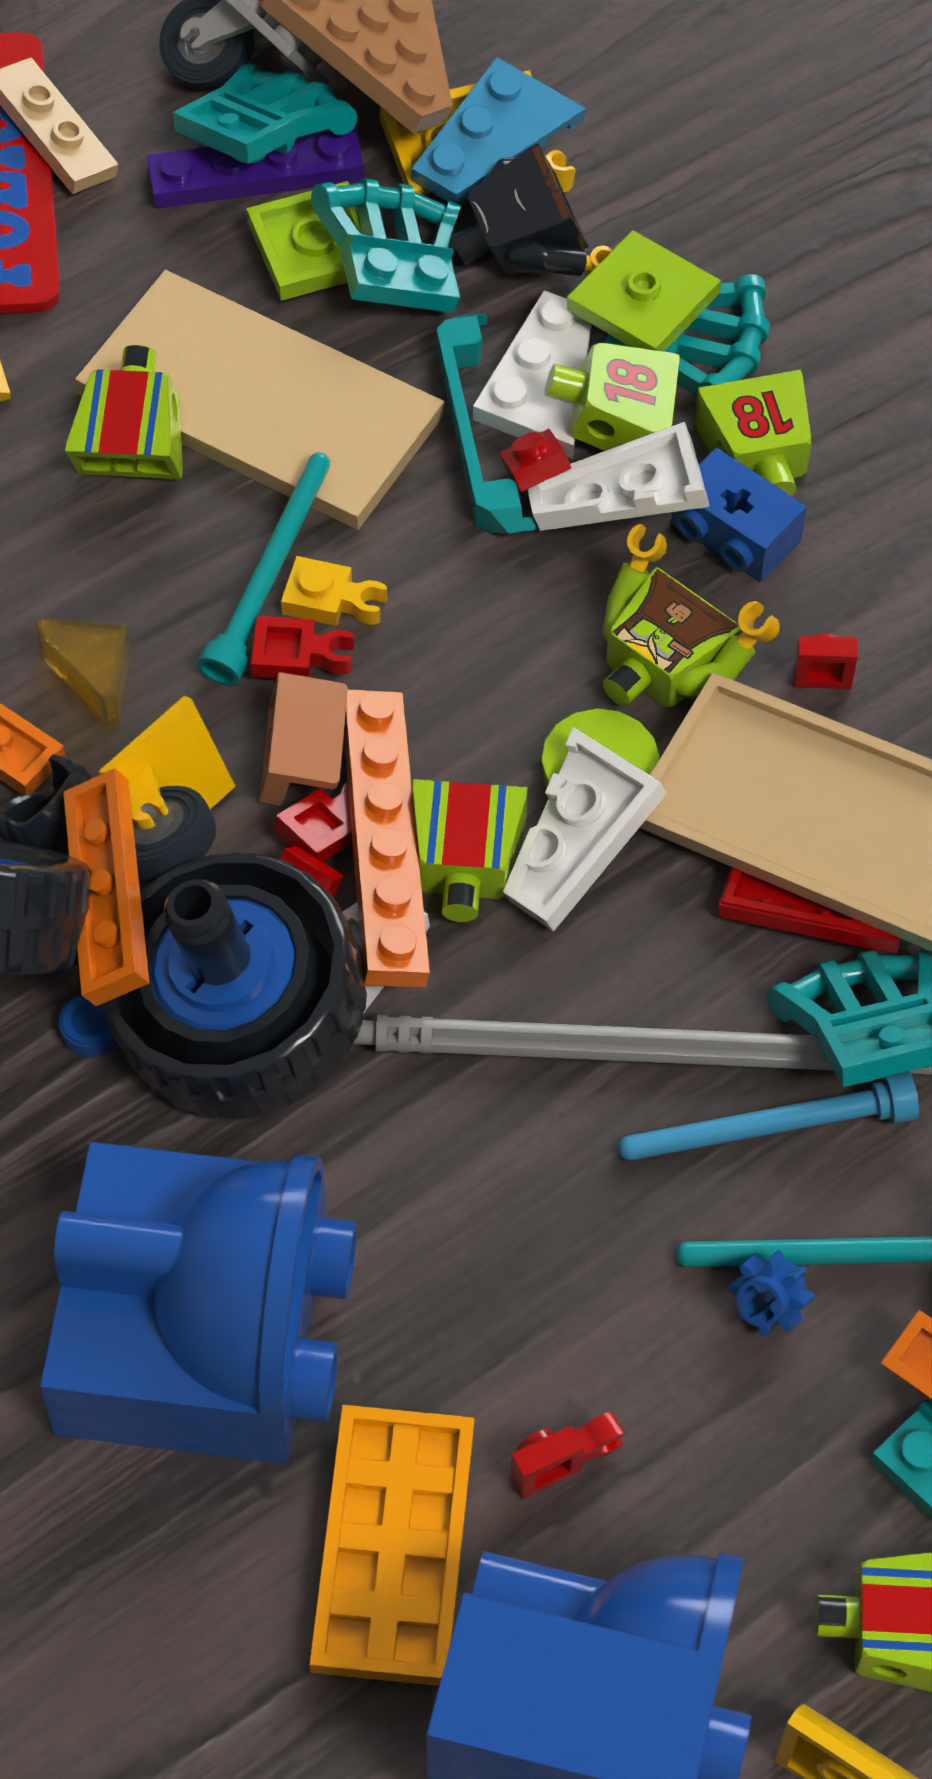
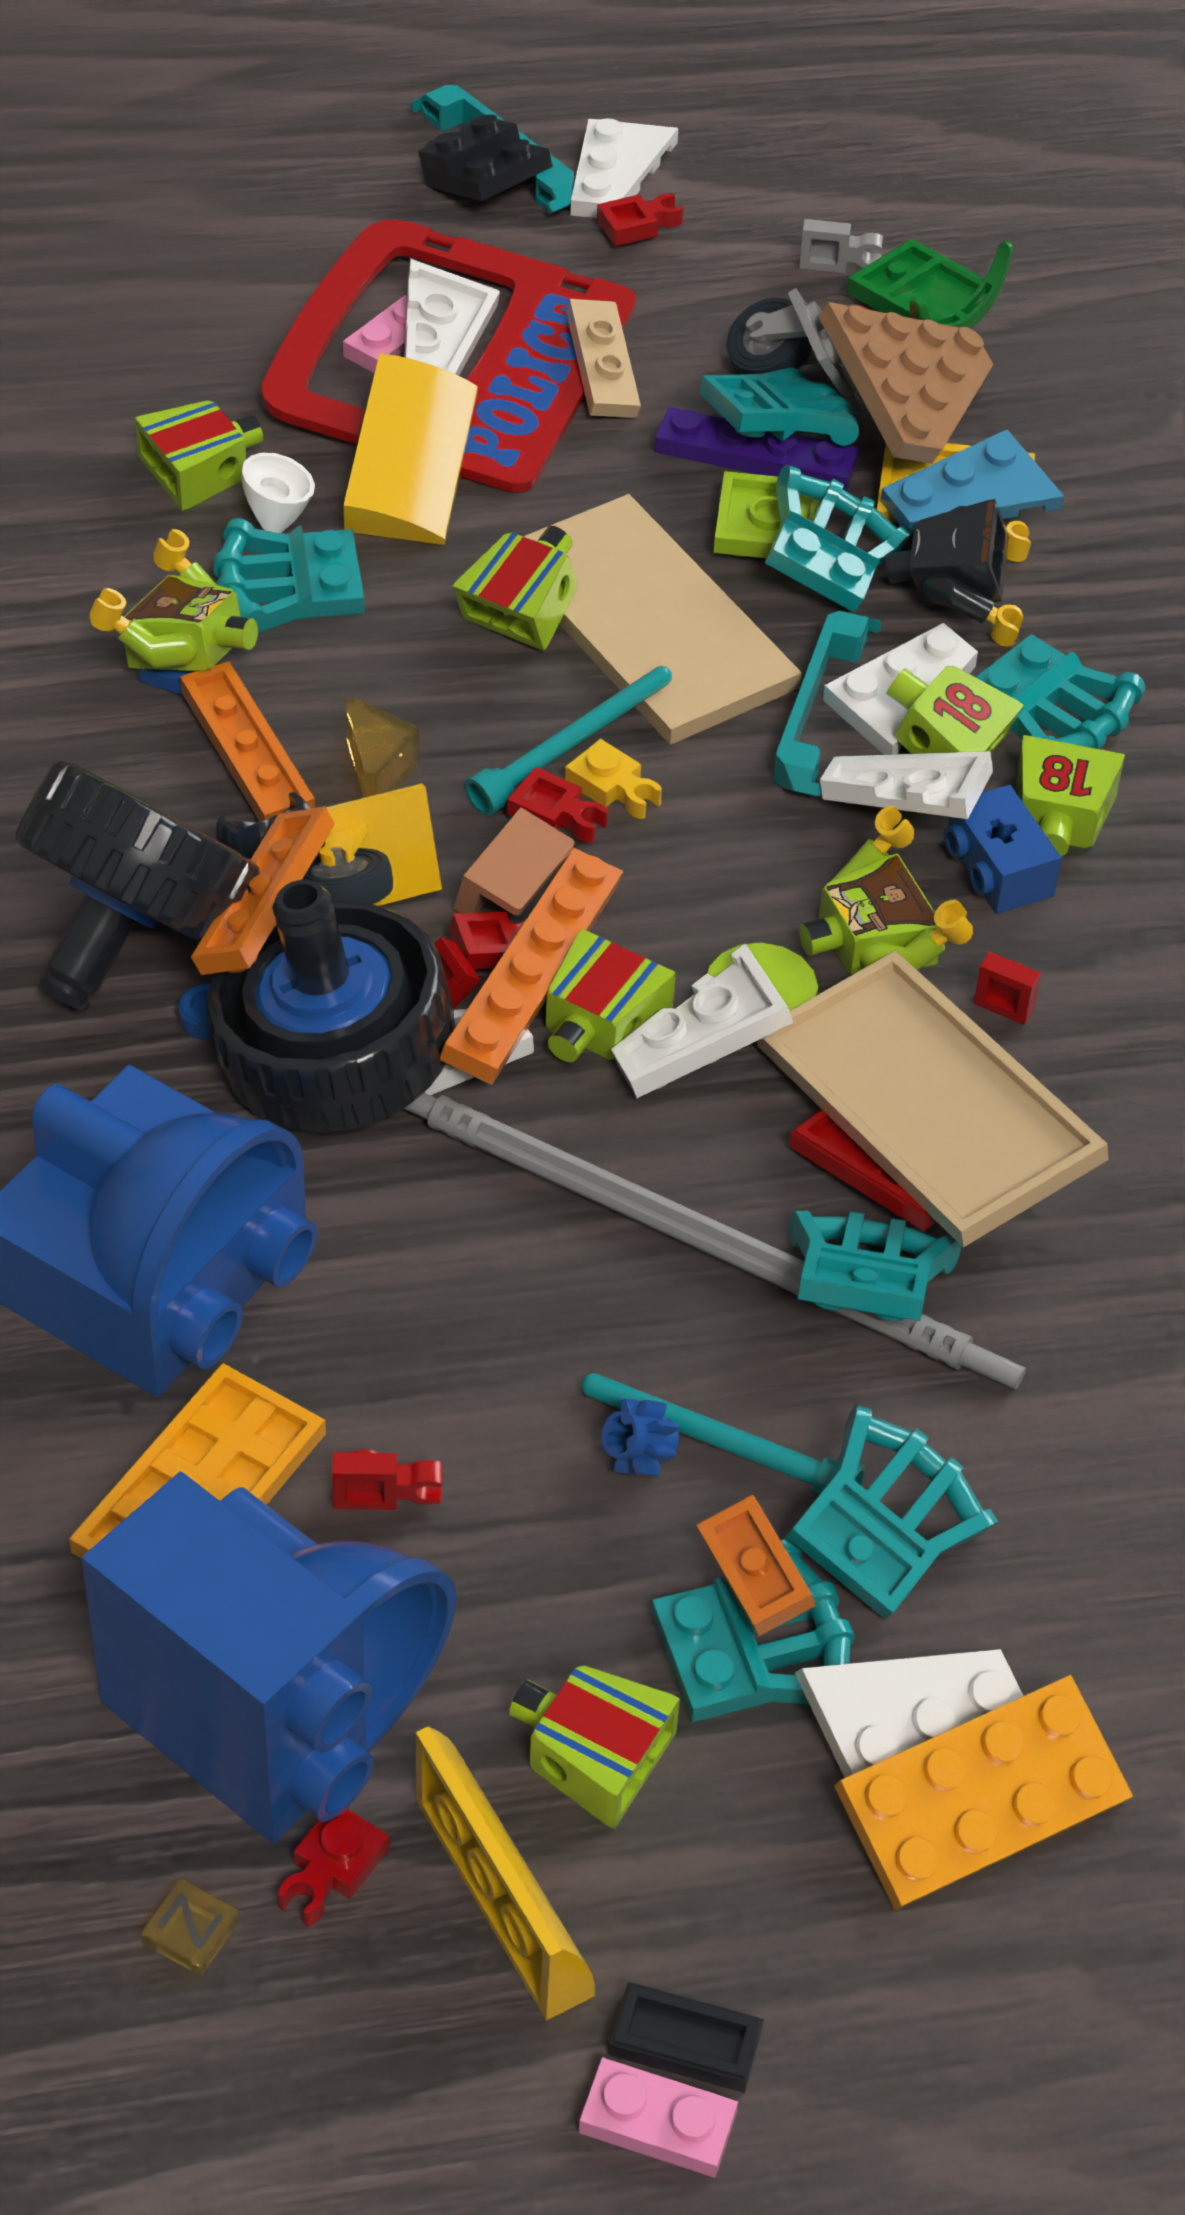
camera: 25 degrees right, 10 degrees down
red plate [499,429,572,492] -> none
lime plate [567,230,721,352] -> none
dark azure piece [618,1071,919,1161] -> none

